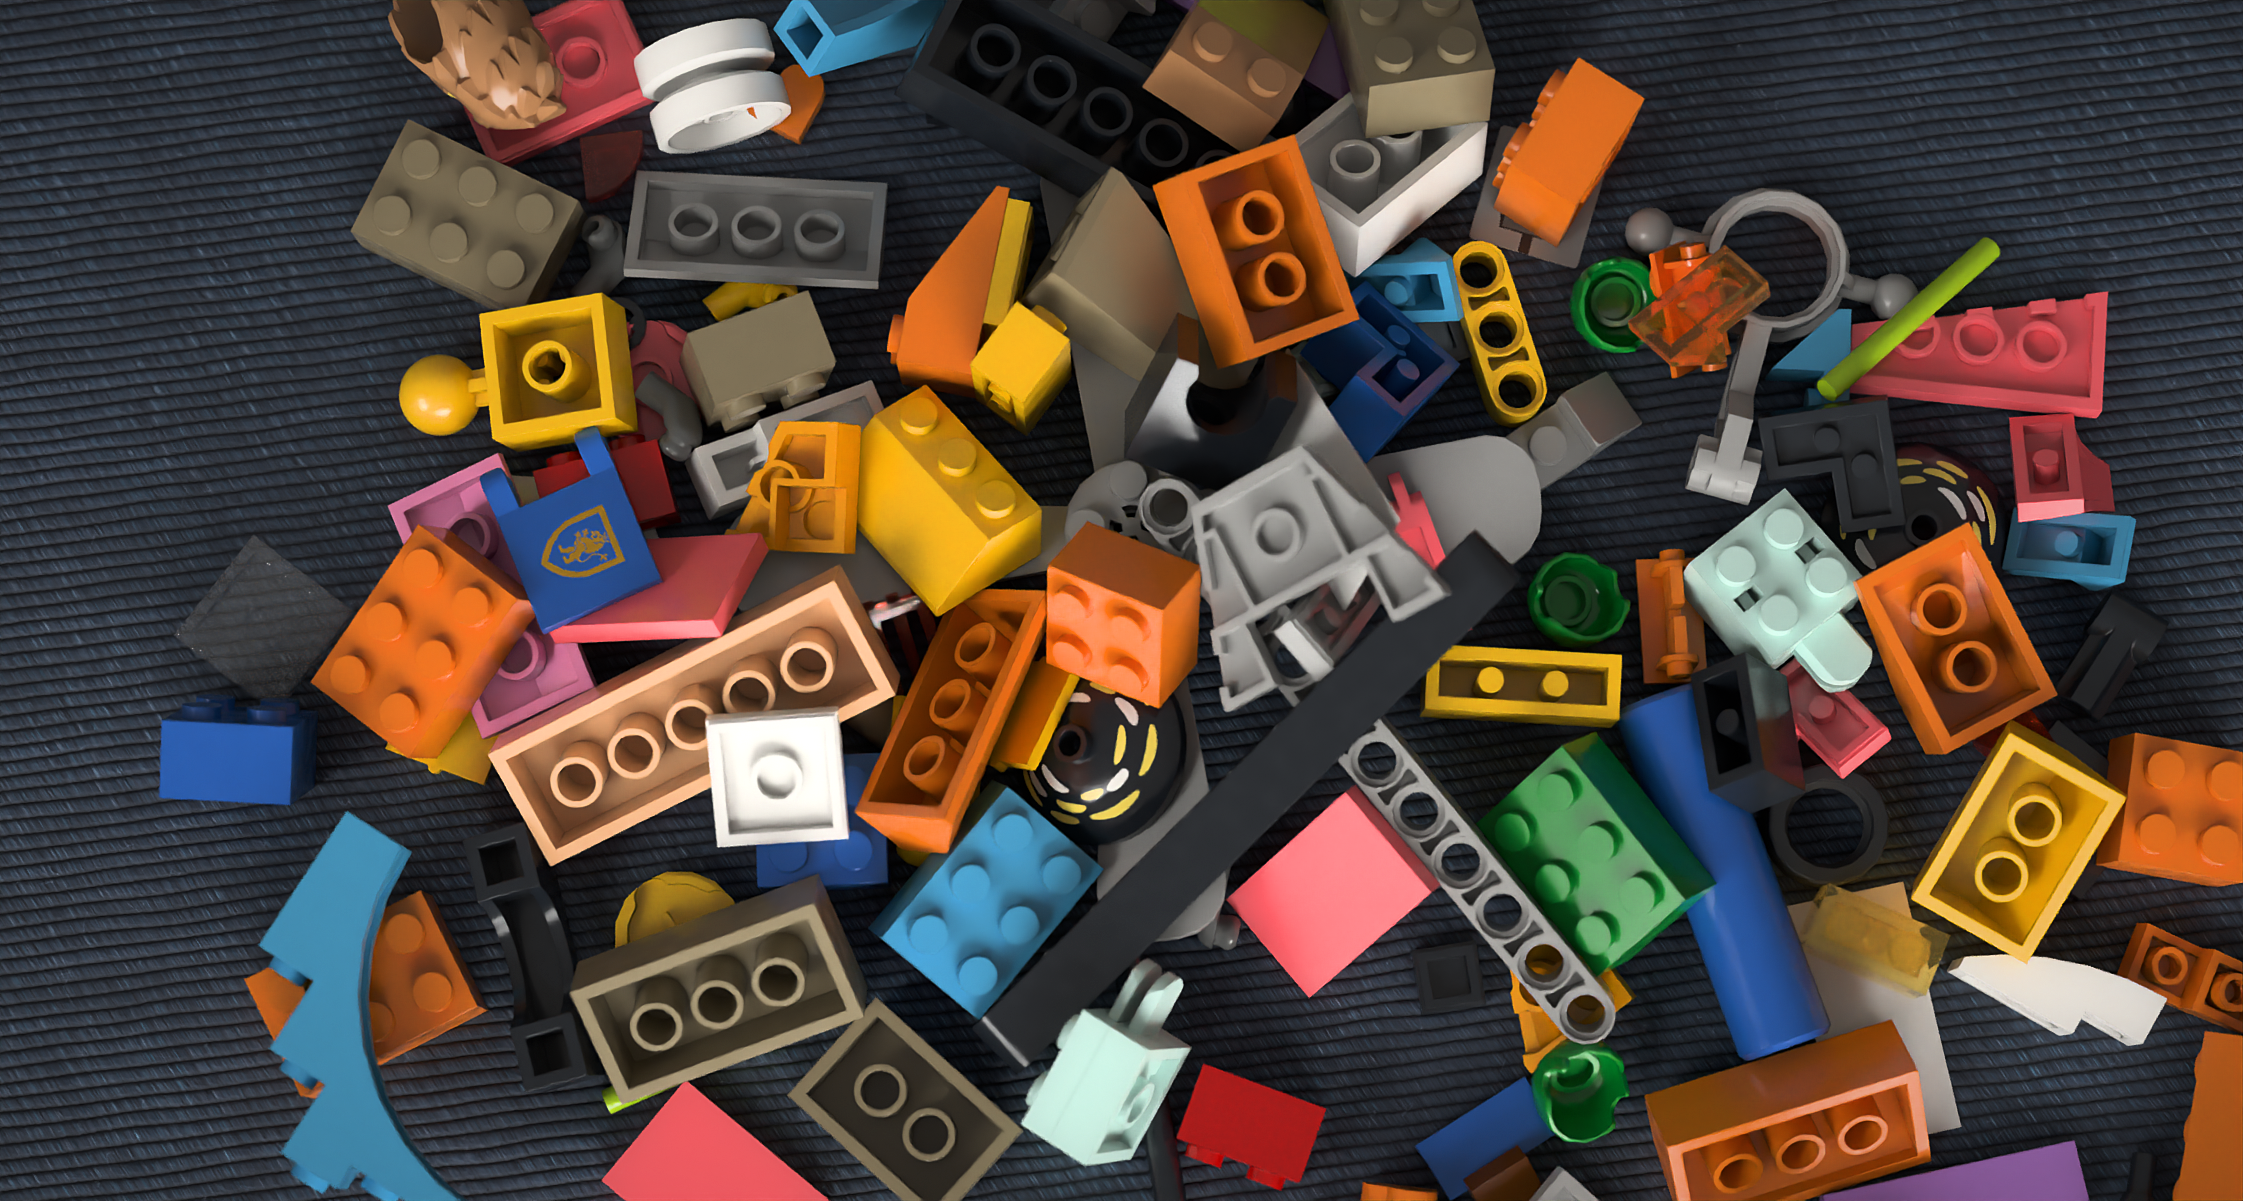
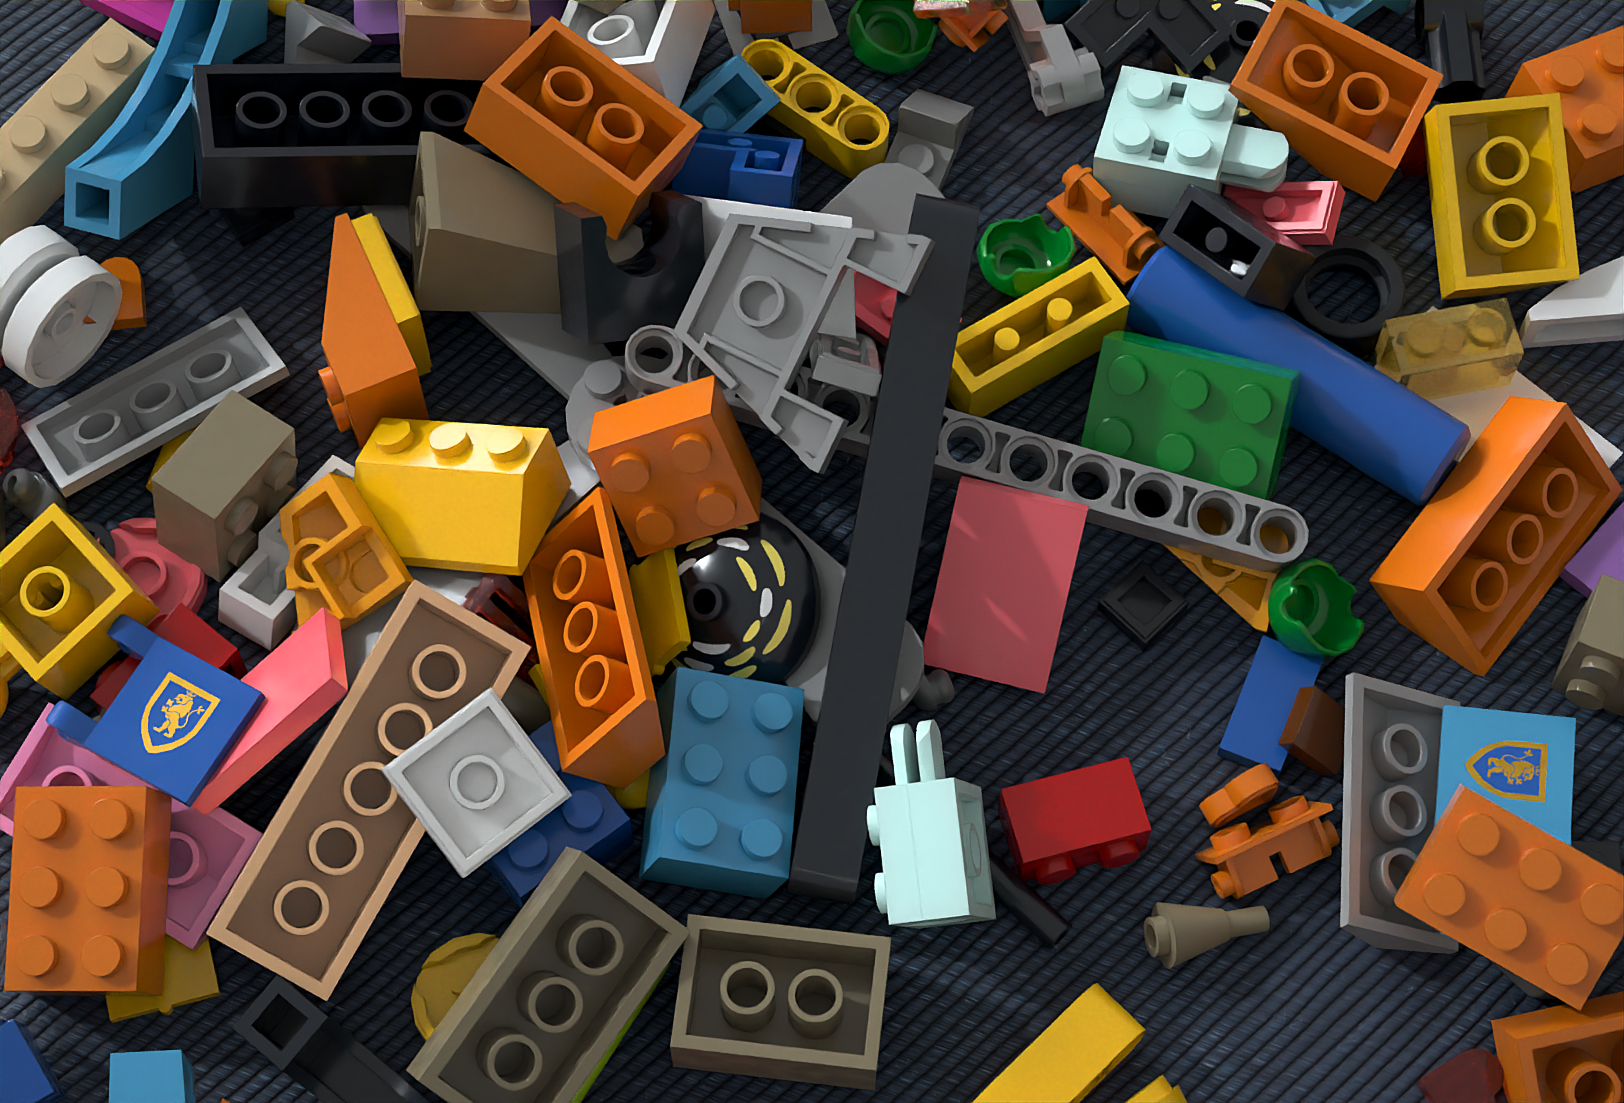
camera: 35 degrees left, 15 degrees down
dark grey arm [635,371,704,461] -> none
yellow brick [970,302,1072,436] -> none

